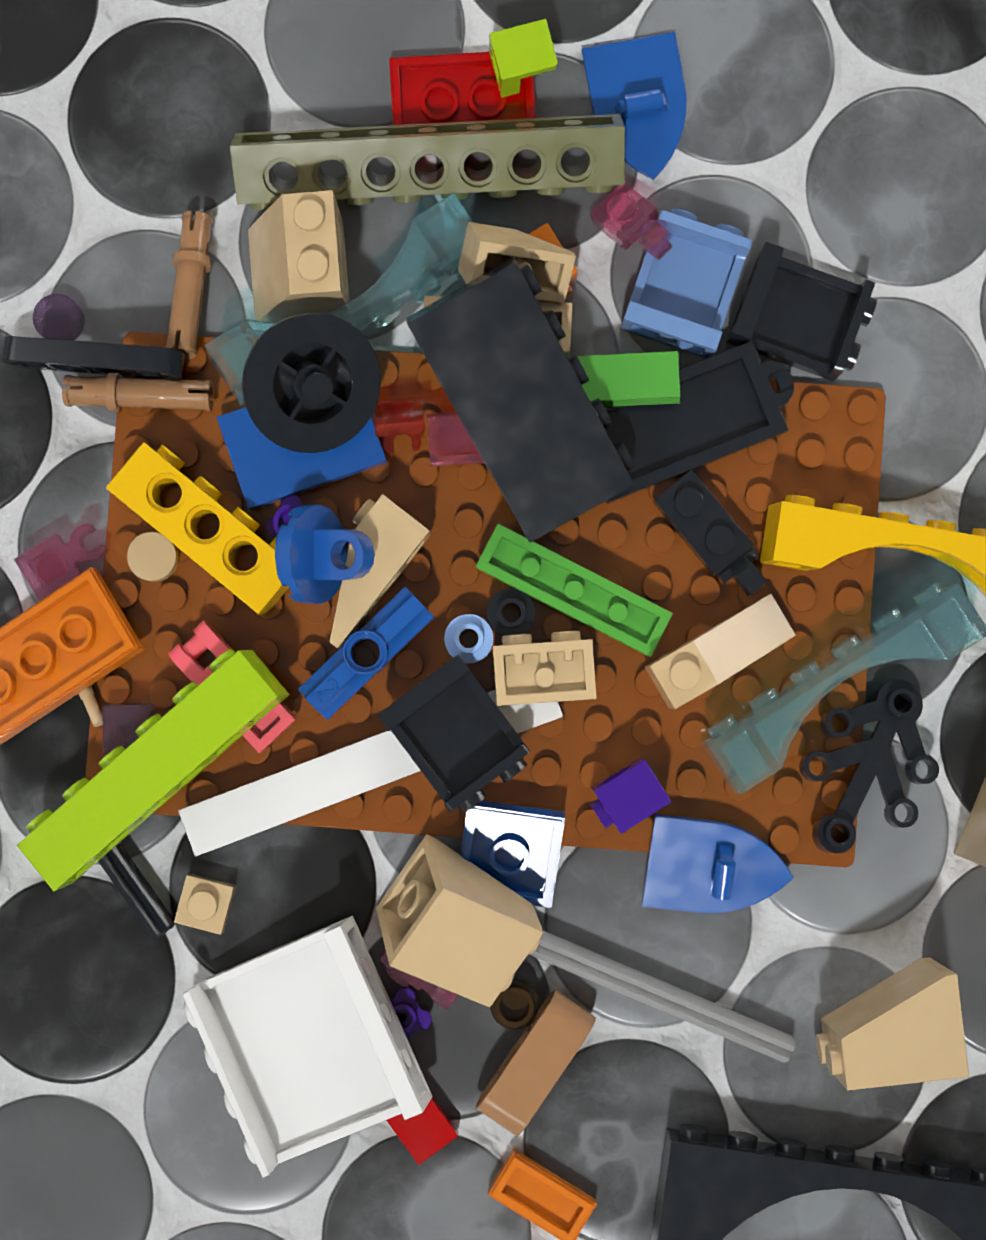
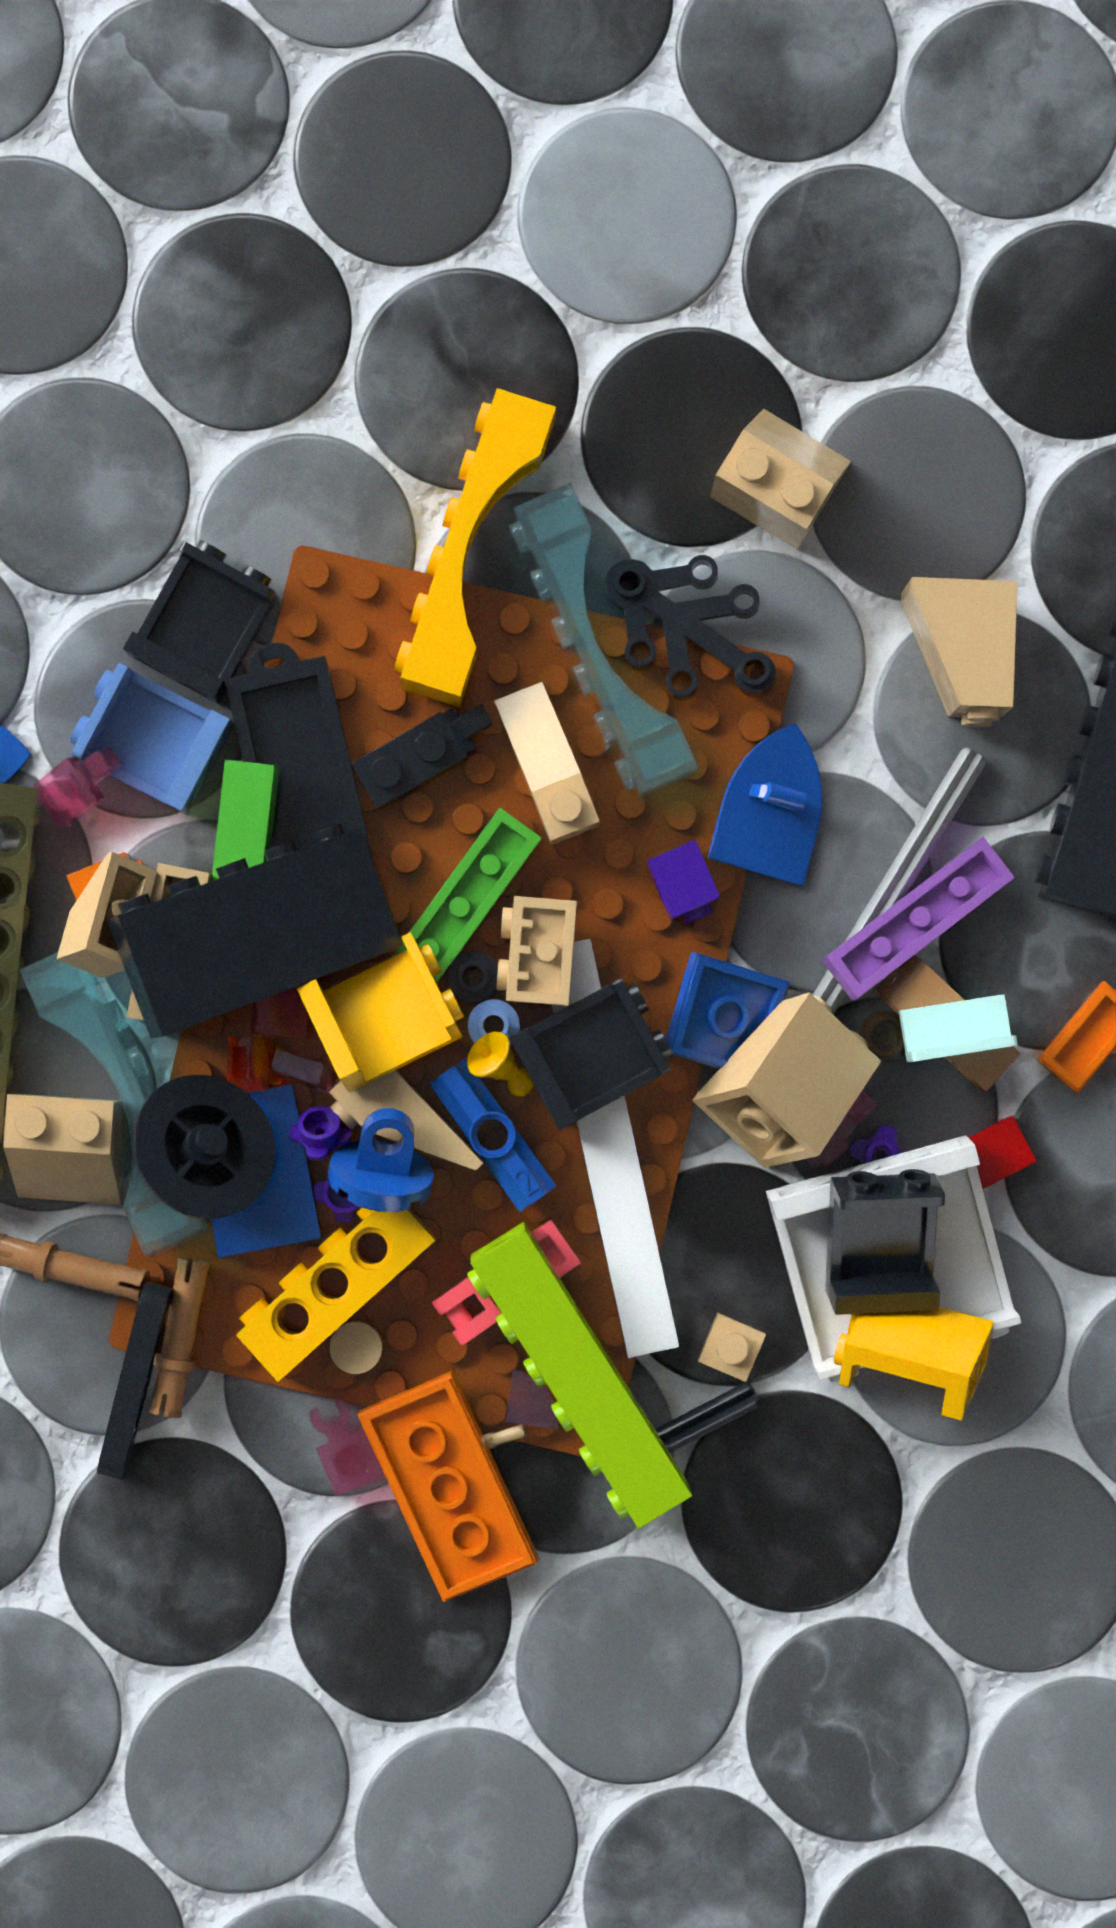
camera: 80 degrees left, 0 degrees up
clear purple tile [33,294,85,341] -> none
none -> tile [271,1050,337,1094]
none -> dark purple plate [289,1106,352,1160]
none -> yellow panel [297,932,464,1093]
none -> yellow piece [467,1031,535,1097]
none -> medium lavender plate [821,836,1015,1001]
none -> black panel [825,1169,945,1315]
none -> yellow panel [834,1307,994,1421]
none -> light aqua panel [899,994,1018,1062]

